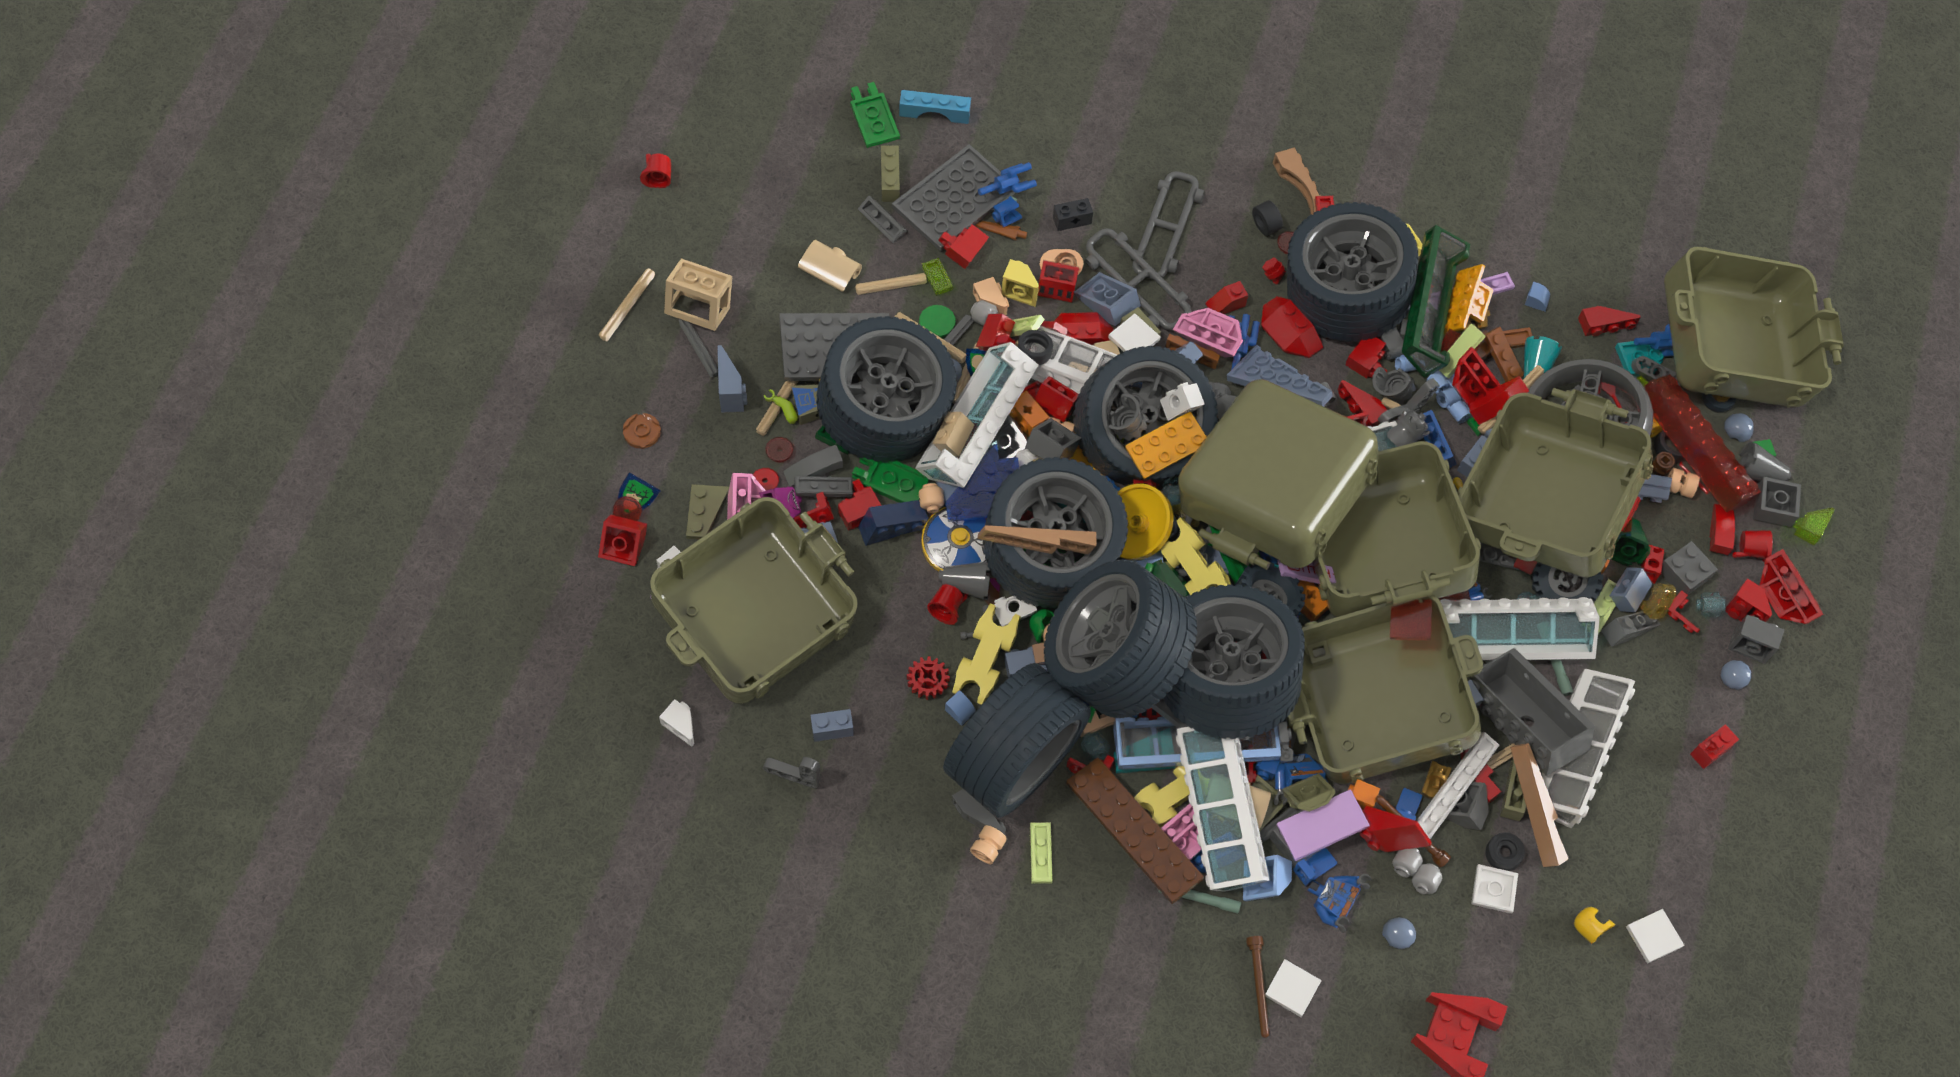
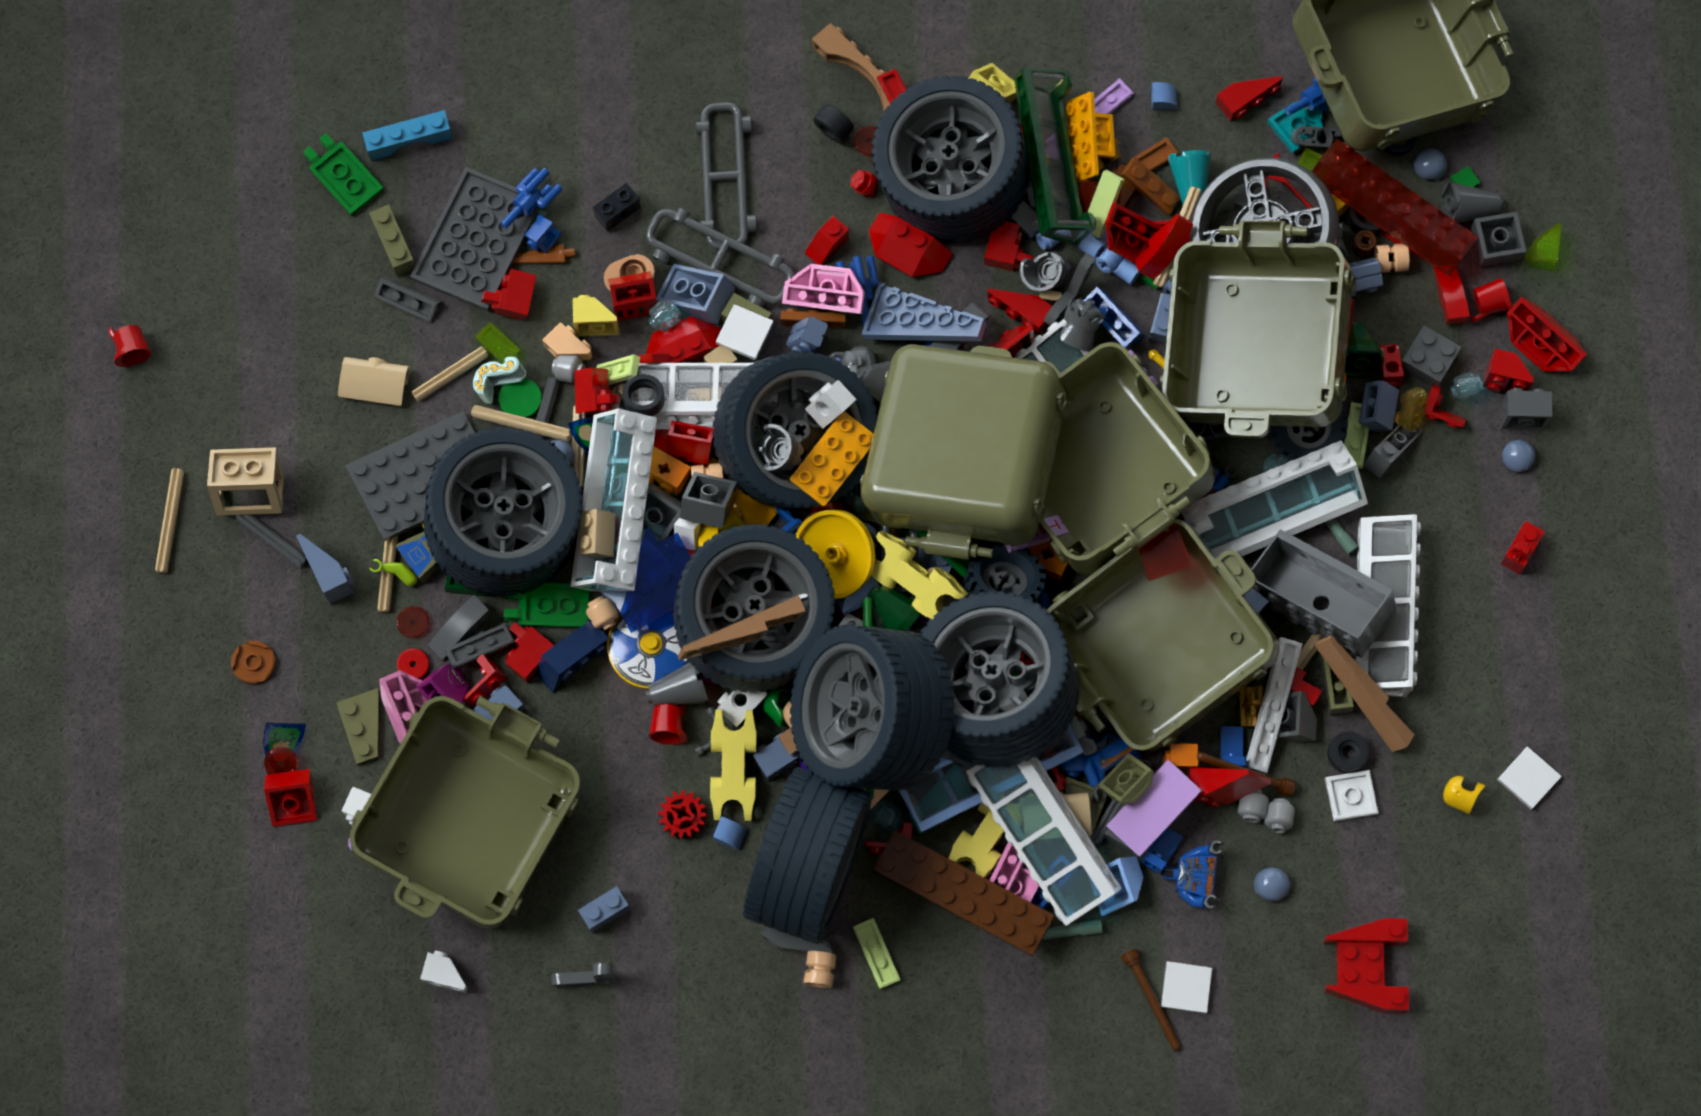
camera: 15 degrees left, 10 degrees up
none -> light aqua animal [473,357,526,404]
none -> clear light blue head [648,300,681,332]

